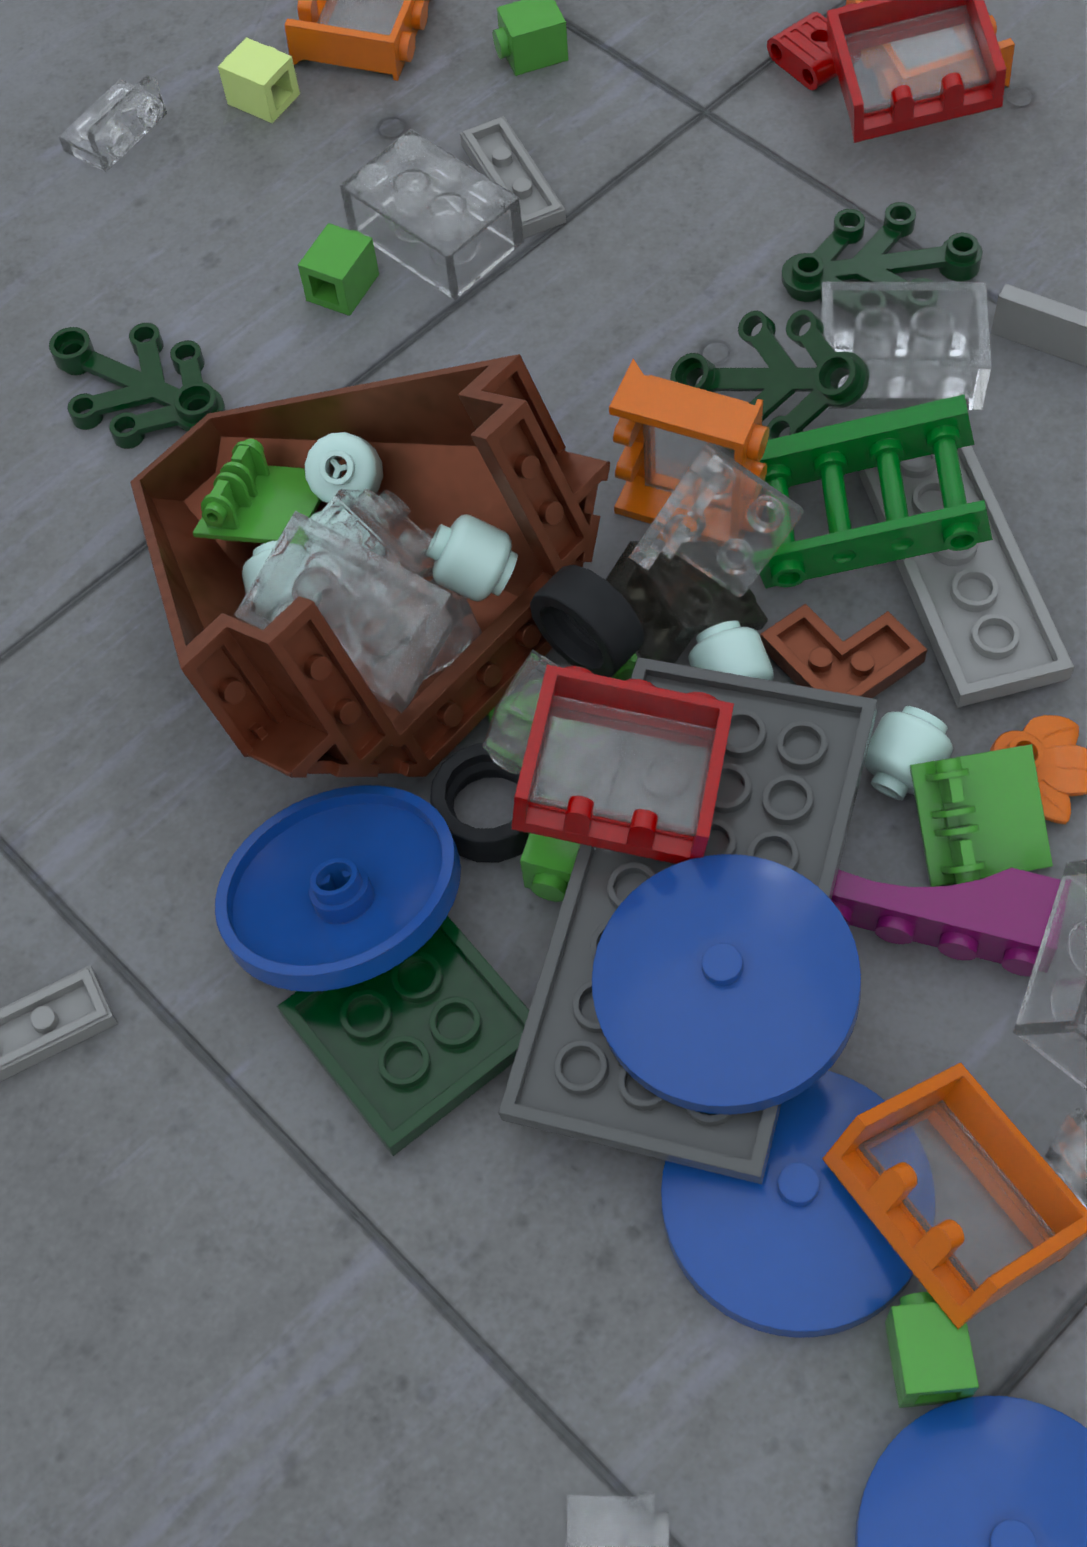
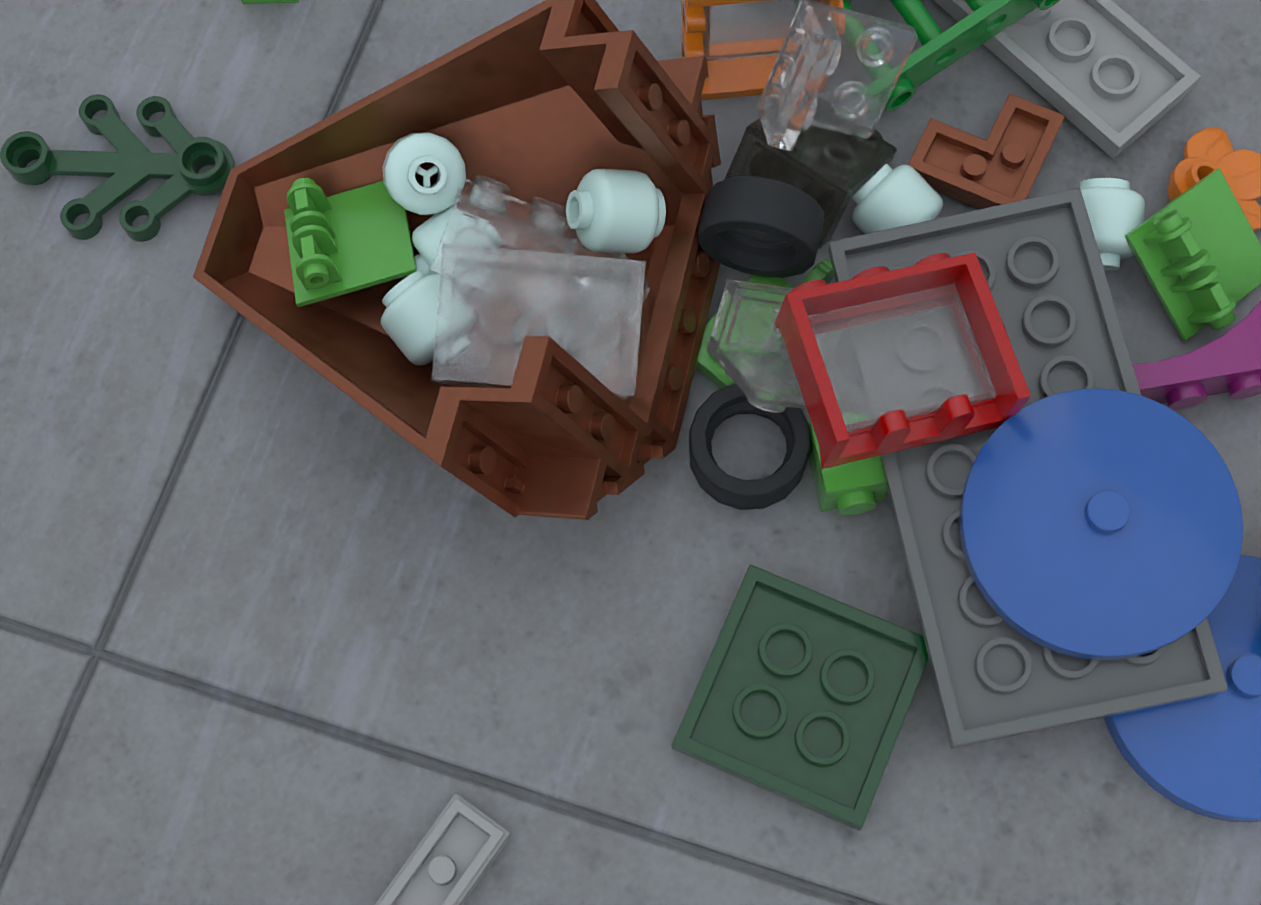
camera: 30 degrees left, 10 degrees up
blue dish [215,785,461,992] -> none

